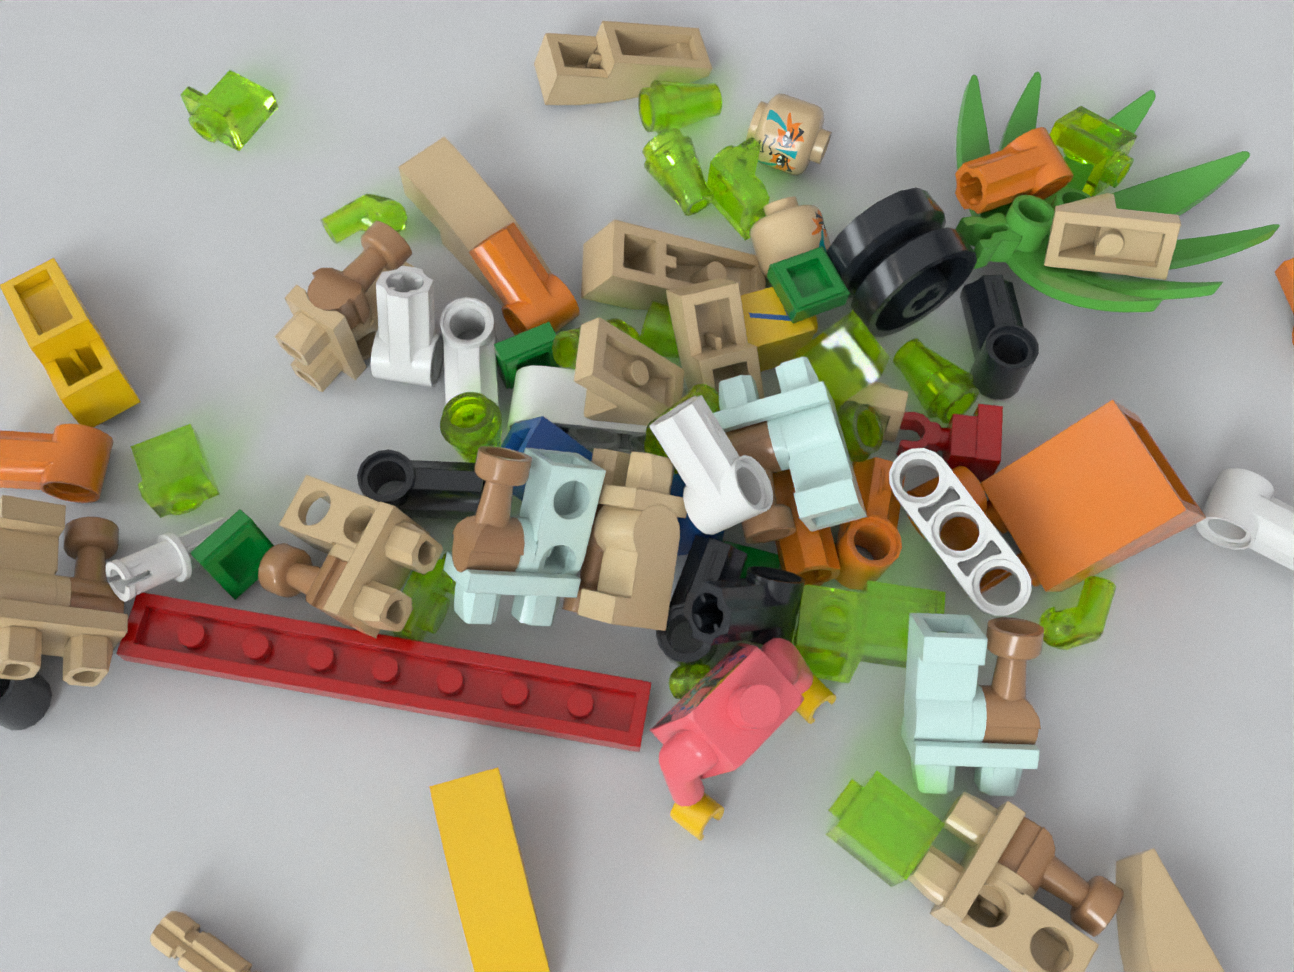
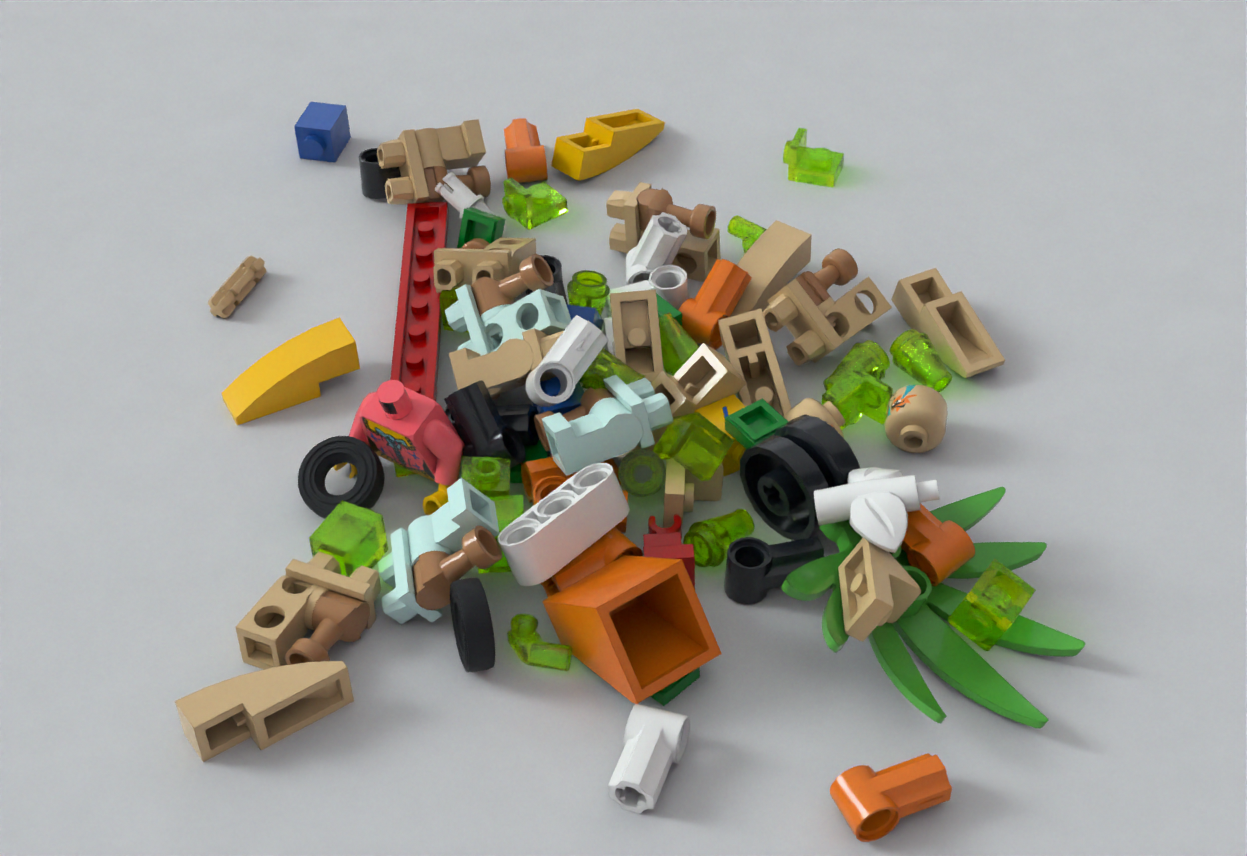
camera: 85 degrees right, 25 degrees down
none -> black tyre [298,436,385,522]
none -> black tyre [450,578,495,672]
none -> tan hips [763,248,892,366]
none -> white plant [814,467,940,553]

